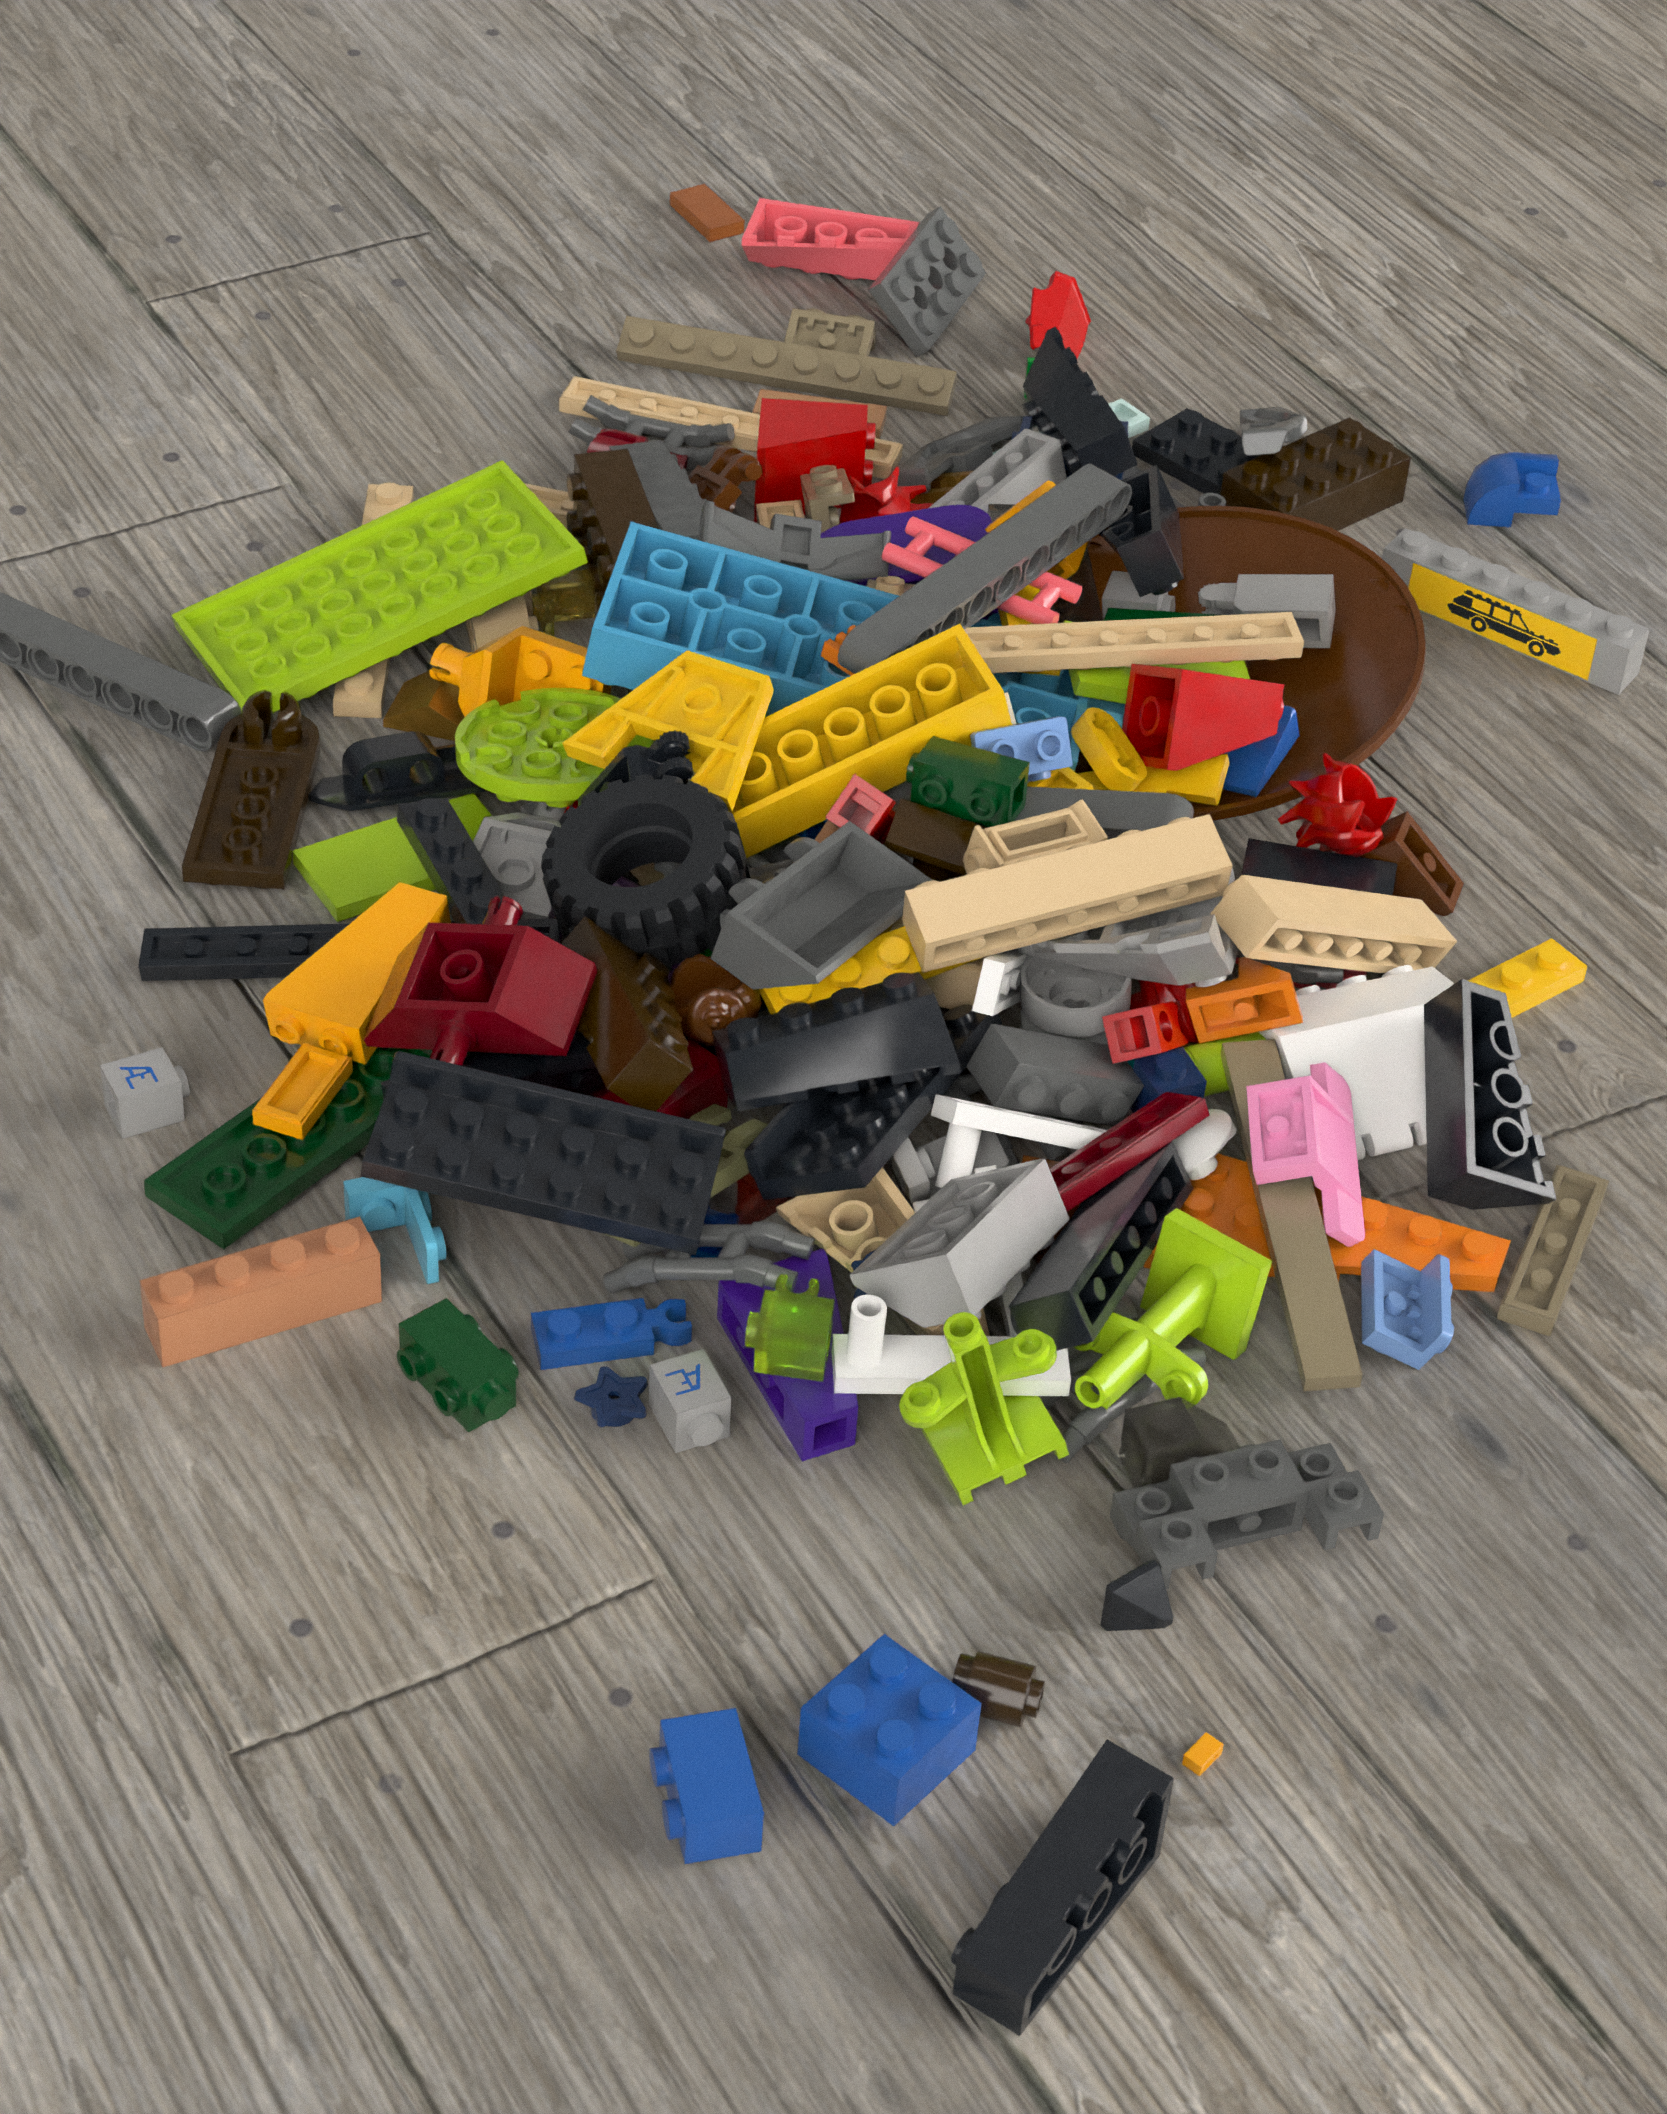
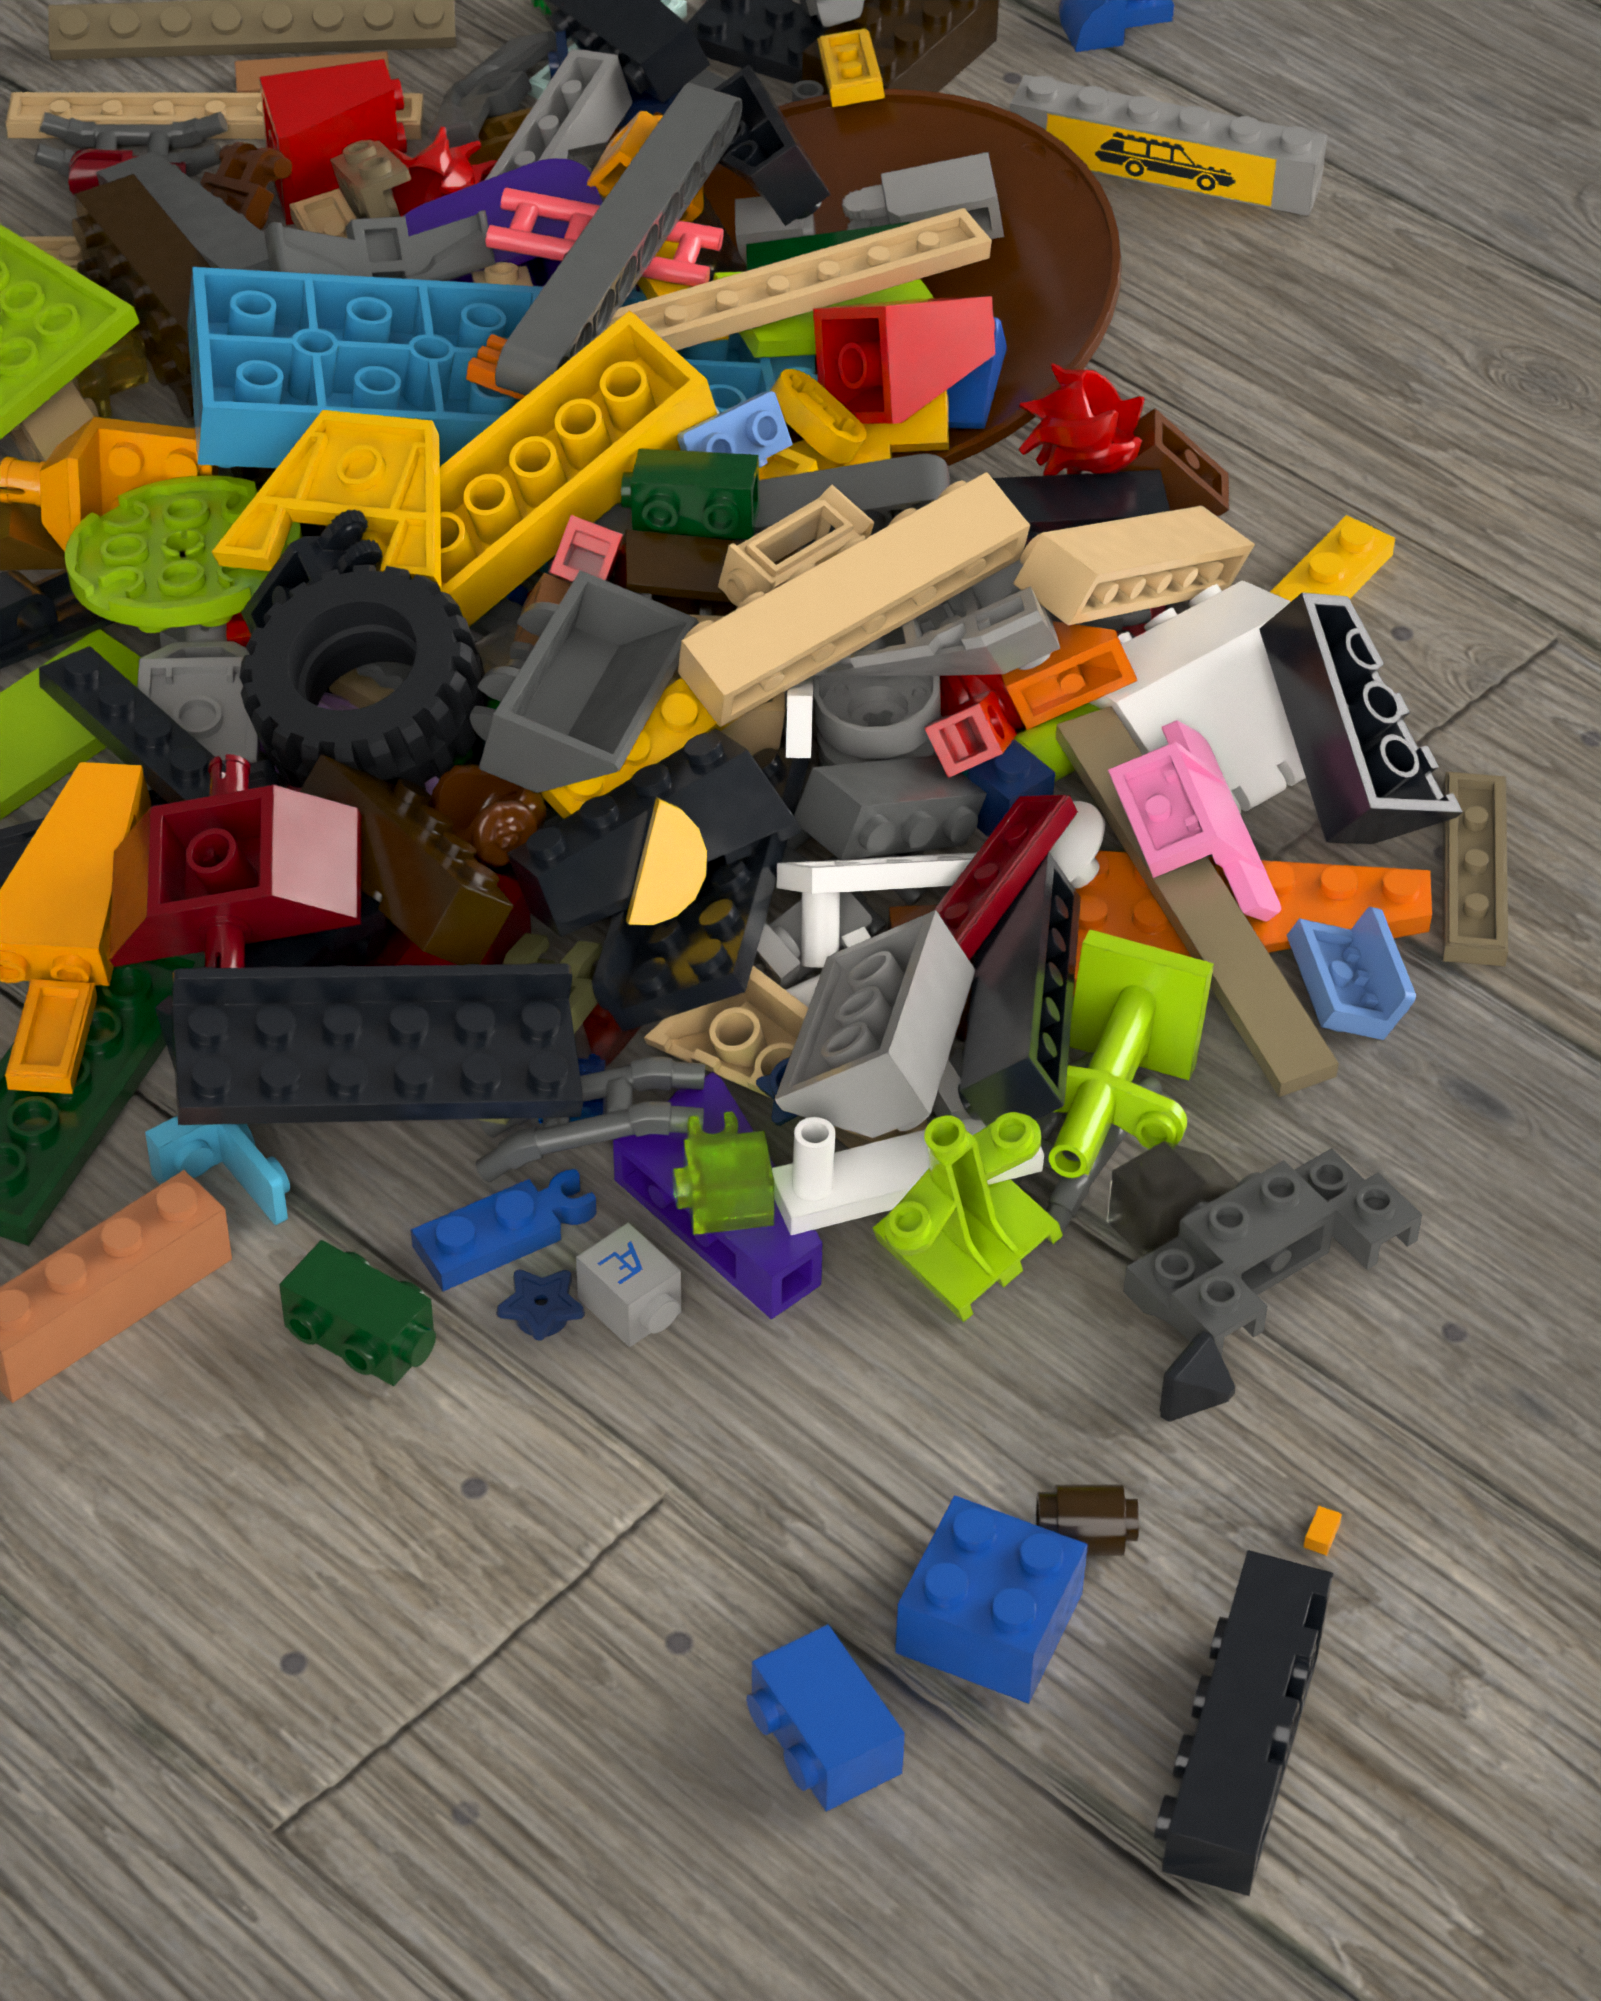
camera: 15 degrees left, 5 degrees up
none -> yellow tile [626,797,707,925]
none -> yellow tile [817,28,885,107]

